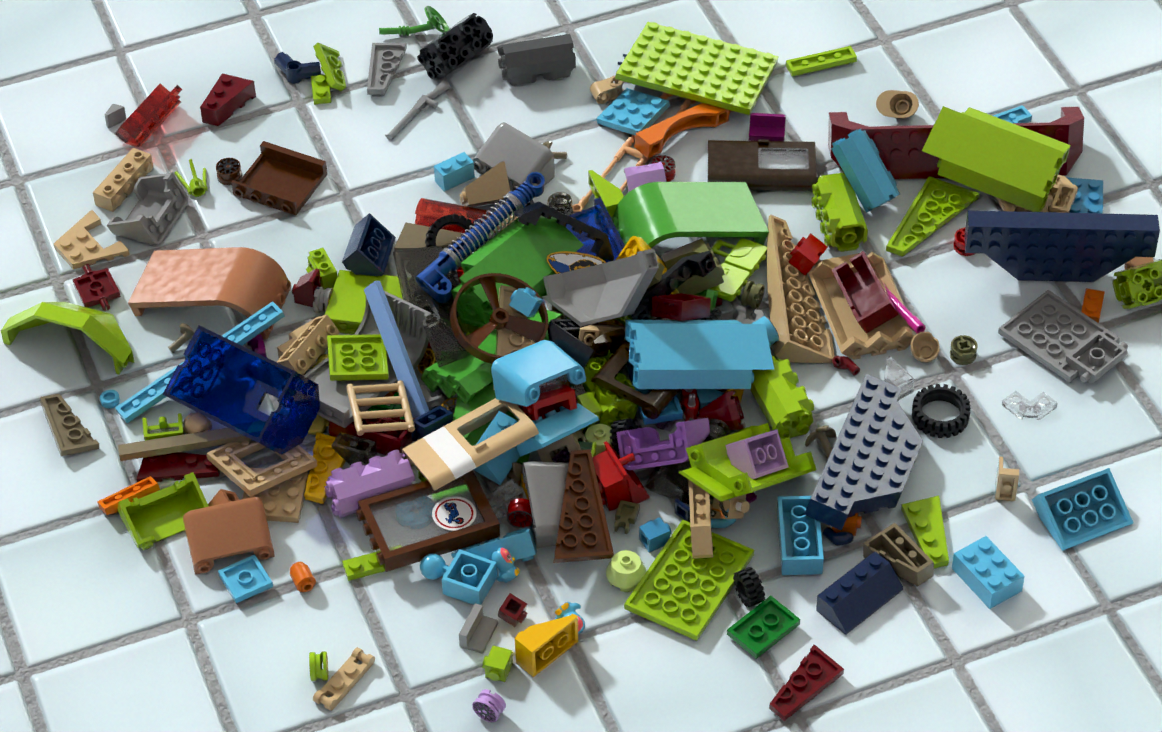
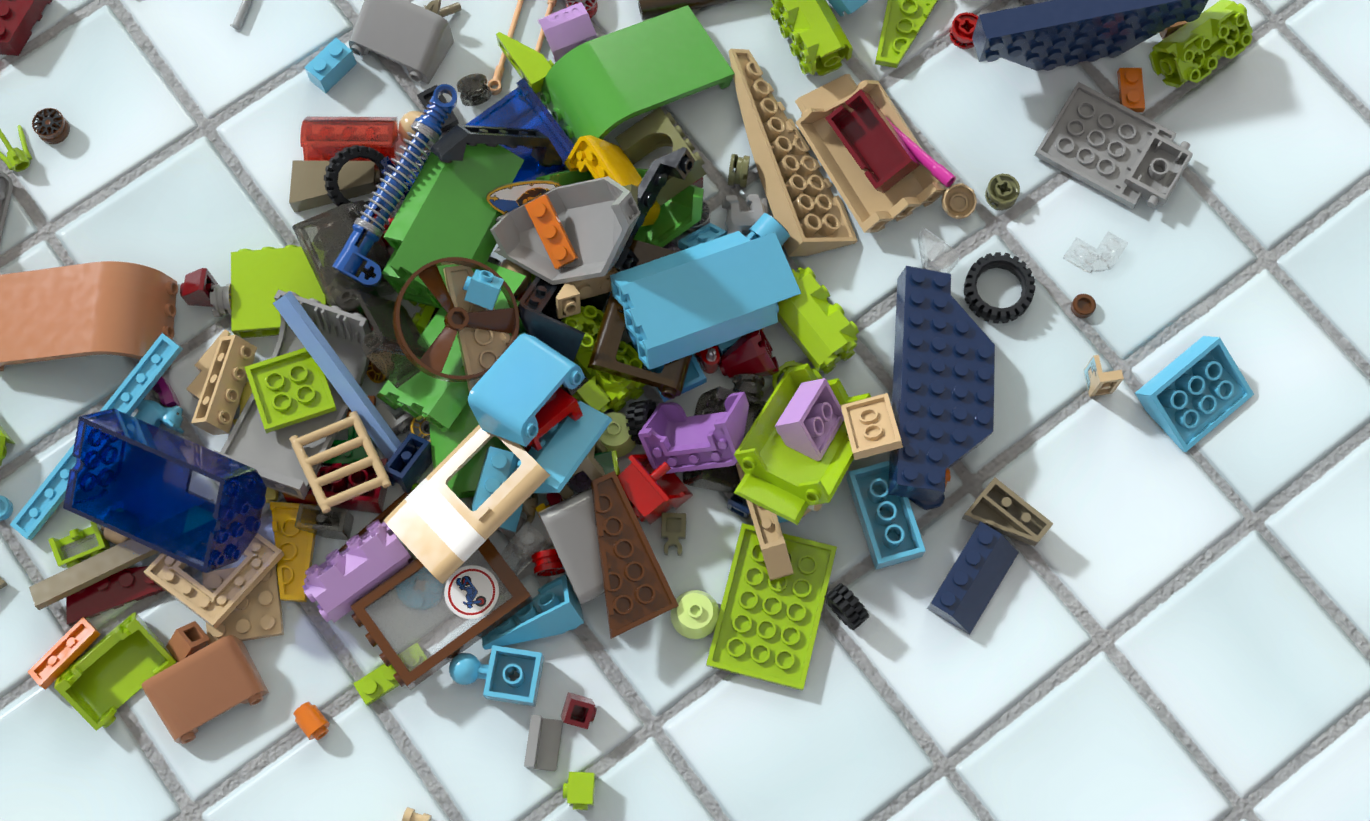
camera: 15 degrees left, 25 degrees up
dark tan plant [168,323,200,353] -> none
medium azure plate [218,554,273,603] -> none
reddish brown panel [231,141,327,215] -> none
lime window [306,247,337,289] -> none
dark blue slope [342,213,396,276] -> none
tan slope [459,161,510,209] -> none
medium azure animal [492,548,520,583] -> none
yellow slope [515,614,578,677] -> none
medium azure animal [554,602,585,635] -> none
dark brown slope [591,329,625,358] -> none
dark azure brick [639,517,672,553] -> none
dark red window [651,293,711,321] -> none
lime piece [709,238,767,302] -> none
green plate [727,596,800,659] -> none
dark red wing [769,645,844,721] -> none
red brick [788,233,828,276] -> none
dark tan plant [805,425,837,458] -> none
dark red arm [832,356,860,375] -> none
lime wing [901,495,949,569] -> none
medium azure brick [952,536,1025,609] -> none
none -> orange plate [524,194,578,270]
none -> tan plate [841,393,903,460]
none -> reddish brown tile [1071,294,1096,318]

